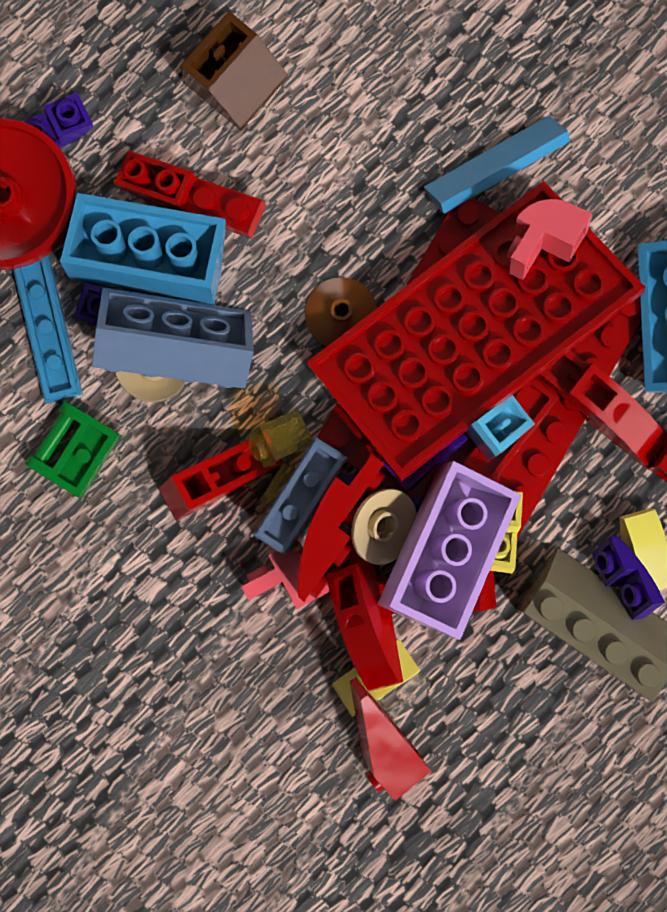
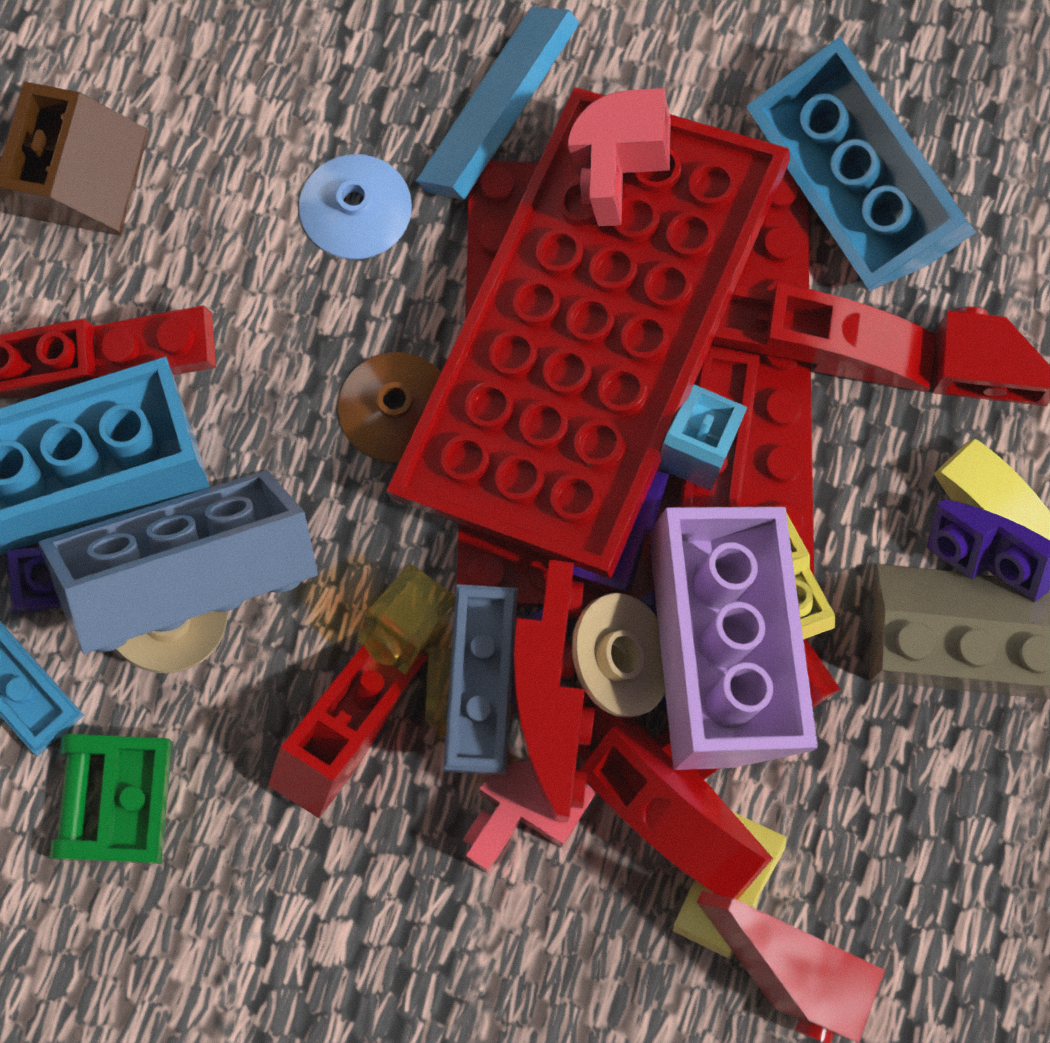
camera: 30 degrees left, 10 degrees down
none -> light blue dish [299,154,412,259]

